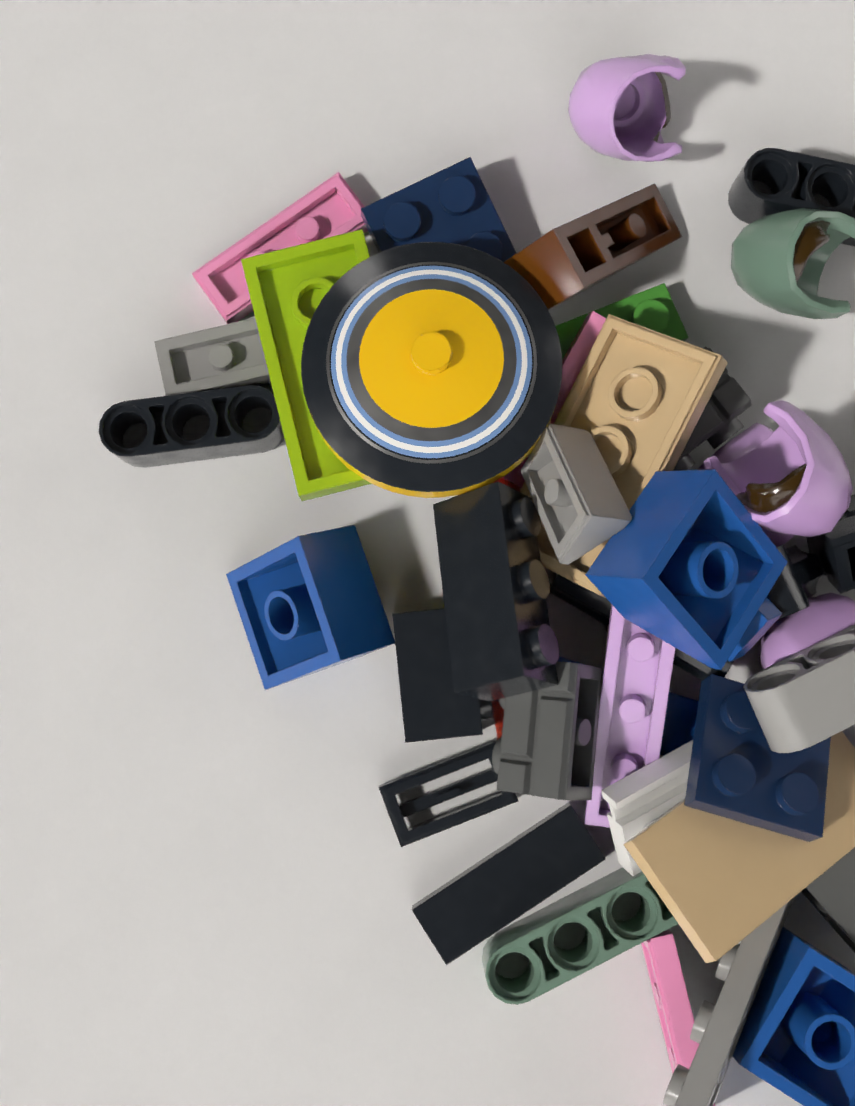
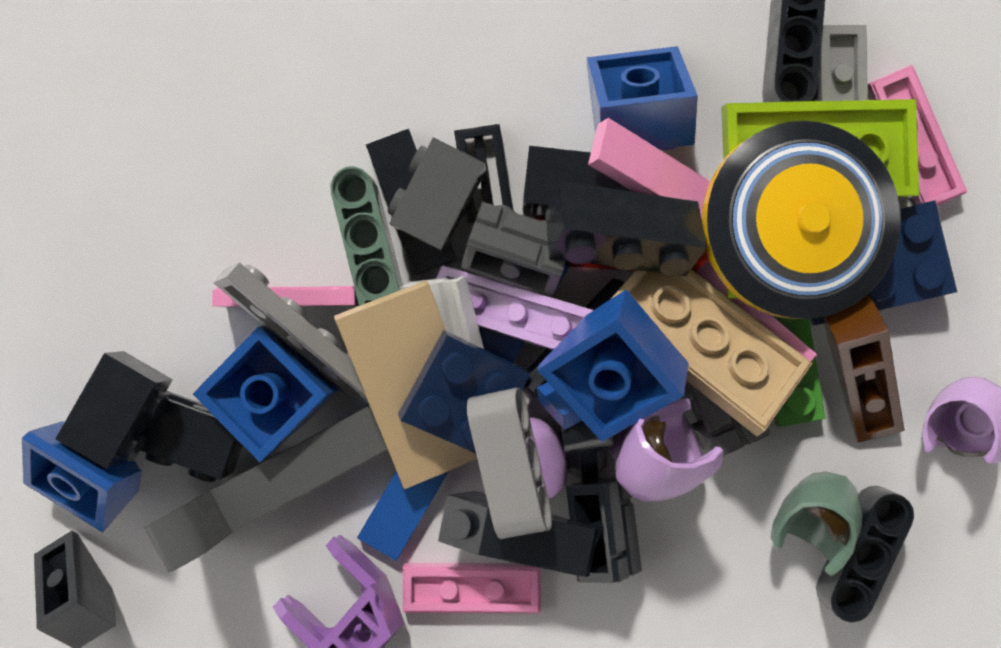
camera: 100 degrees right, 5 degrees up
light grey slope [520,423,632,565] -> none
none -> dark grey brick [388,137,486,253]
none -> bright pink tile [588,118,710,219]

